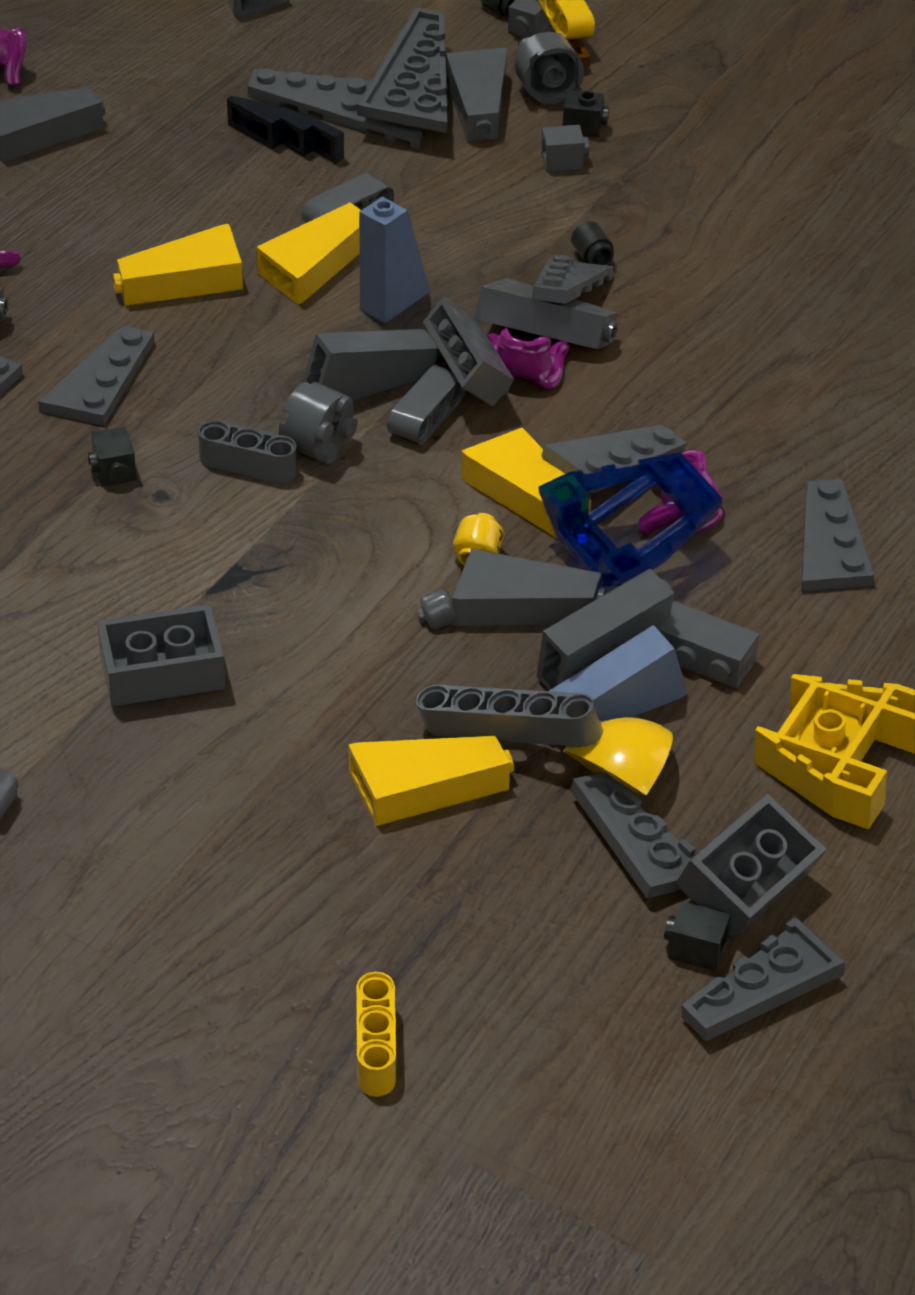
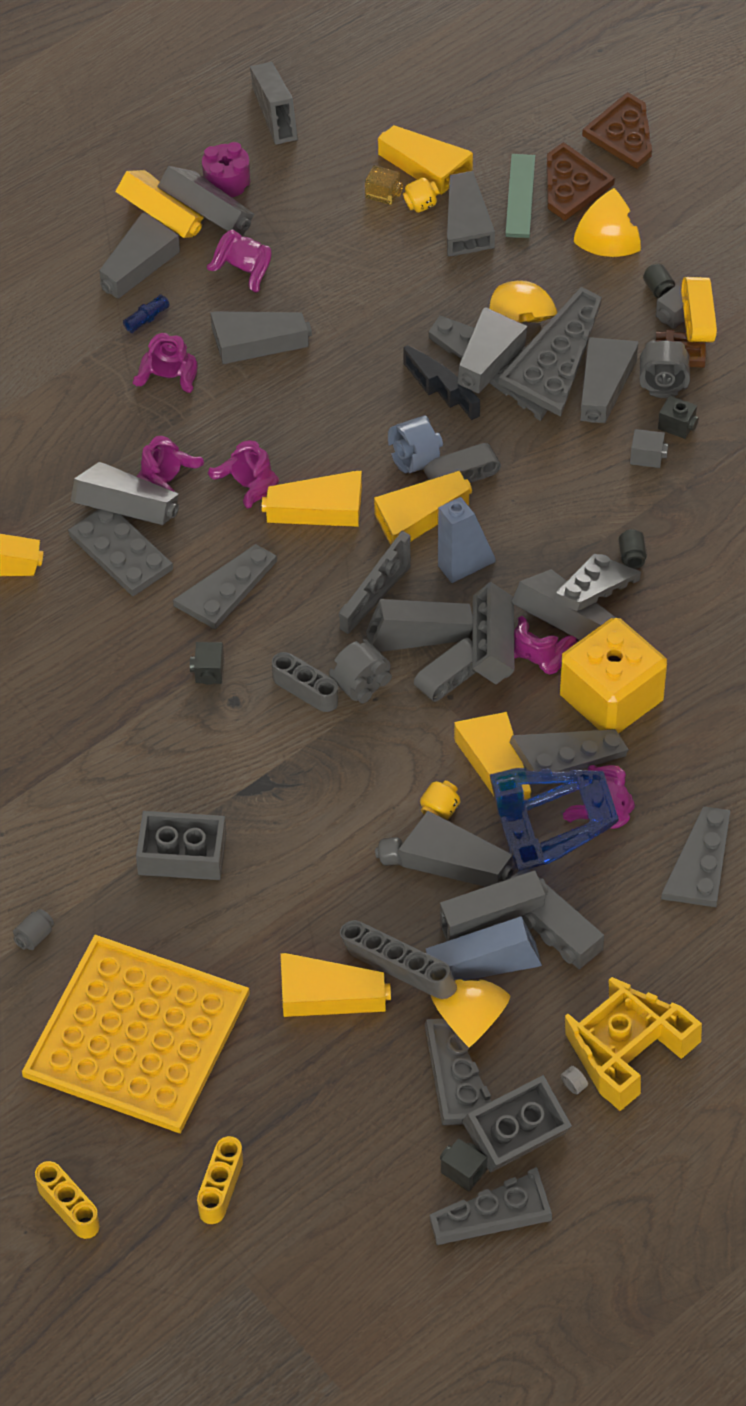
camera: 20 degrees right, 10 degrees up
none -> yellow plate [22,935,250,1134]
none -> yellow beam [35,1161,100,1239]
none -> magenta hair [208,440,279,509]
none -> dark grey wing [339,531,411,634]
none -> sand blue brick [388,415,443,473]
none -> slope [458,307,527,394]
none -> yellow brick [489,281,557,323]
none -> yellow plate [560,618,667,734]
none -> light grey axle [561,1066,588,1094]

